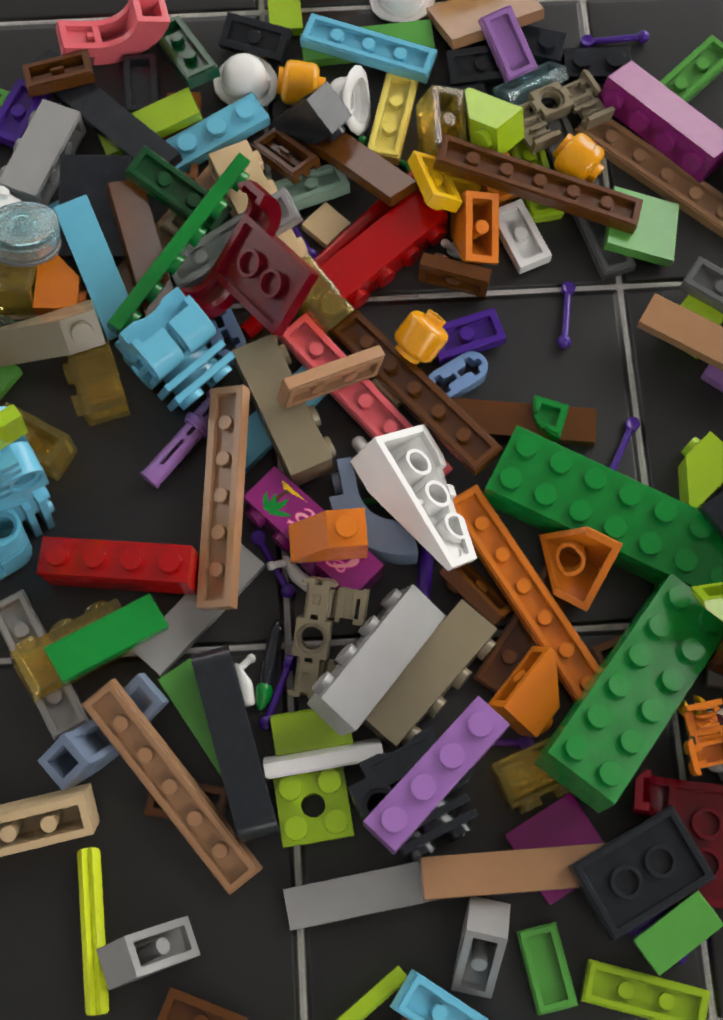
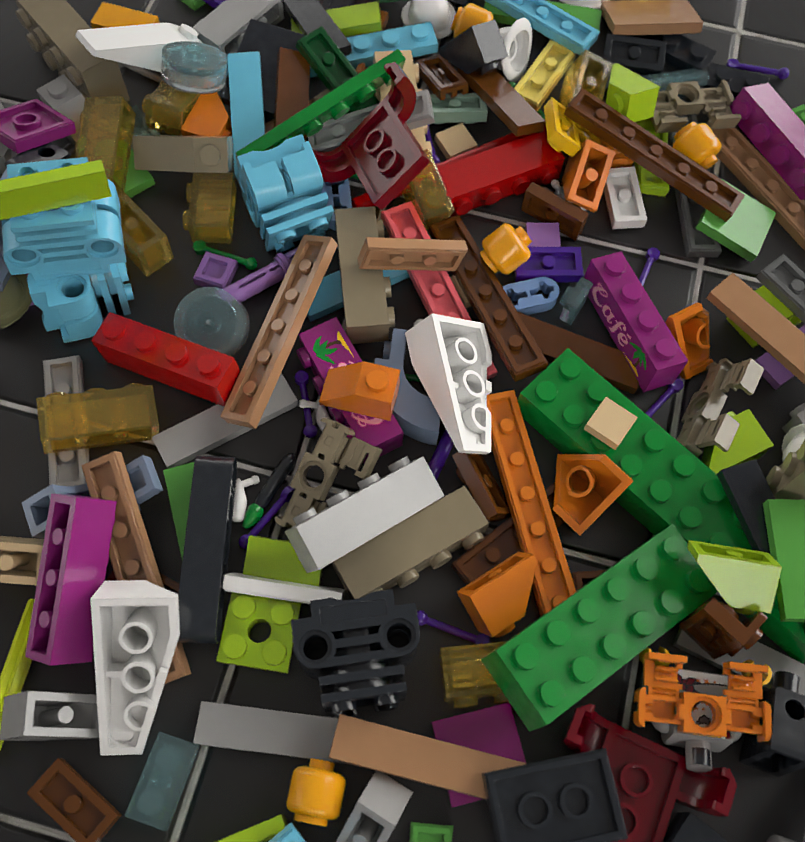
camera: 15 degrees right, 5 degrees down
green tile [44,593,169,685] -> none
medium lavender arch [363,696,510,855] -> none
medium lavender tile [478,4,538,84] -> none
green tile [532,395,570,442] -> none
none -> magenta brick [25,493,117,665]
none -> white wedge [90,580,180,755]
none -> clear light blue plate [124,731,200,831]
none -> clear light blue piece [174,287,250,356]
none -> green hinge [193,240,258,270]
none -> medium lavender tile [193,251,239,292]
none -> light orange head [286,758,346,827]
none -> medium lavender tile [525,222,561,247]
none -> clear light blue plate [559,277,593,325]
none -> magenta brick [581,251,688,392]
none -> tan tile [584,397,638,450]
none -> orange slope [665,302,713,380]
none -> dark tan piece [676,358,764,457]

